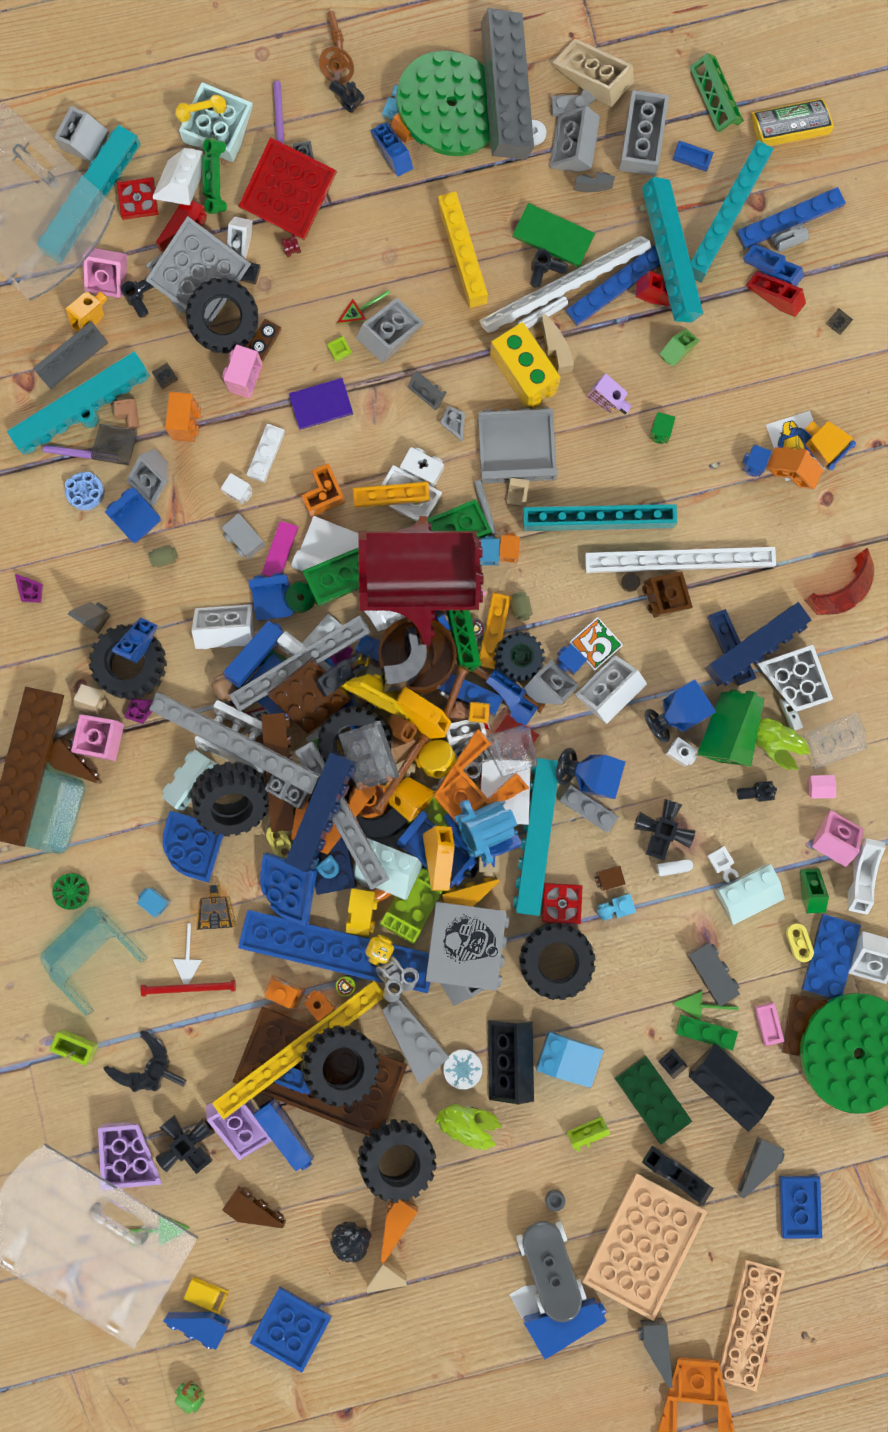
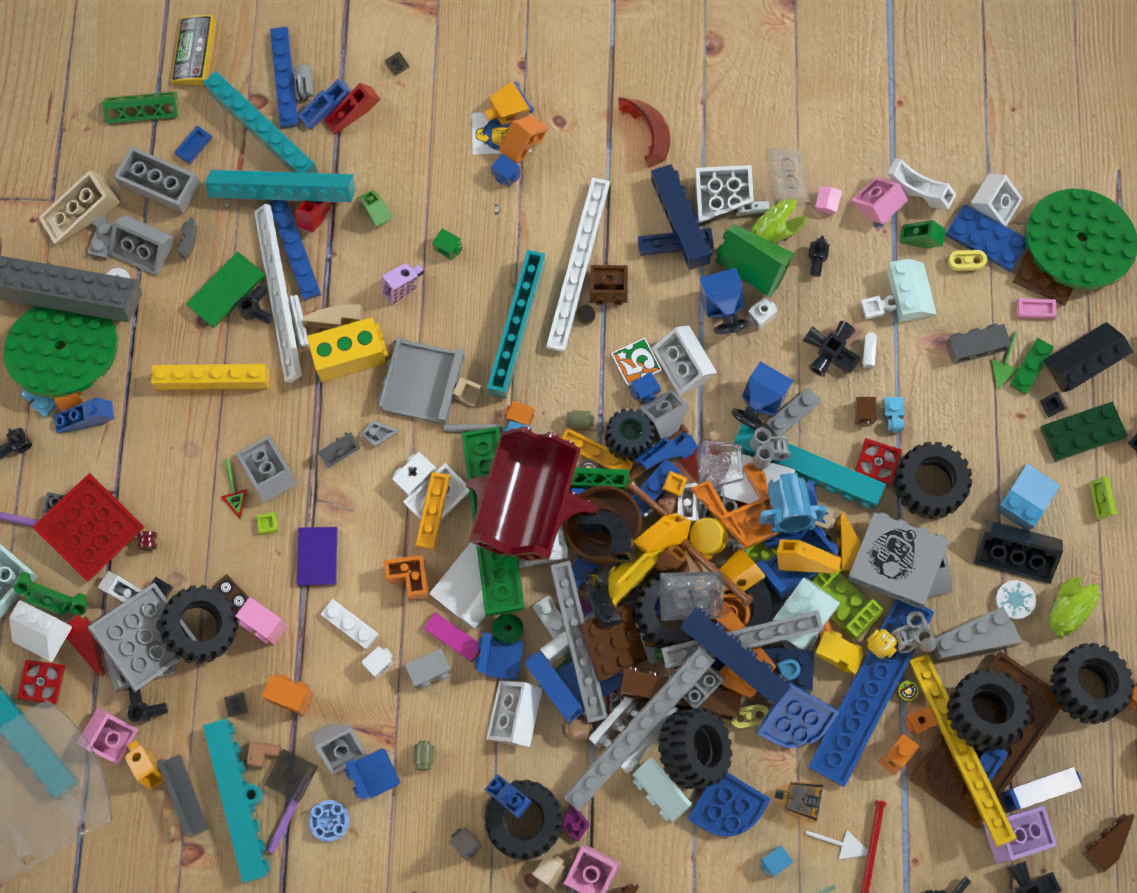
camera: 70 degrees left, 10 degrees down
none -> light grey piece [750,428,791,469]

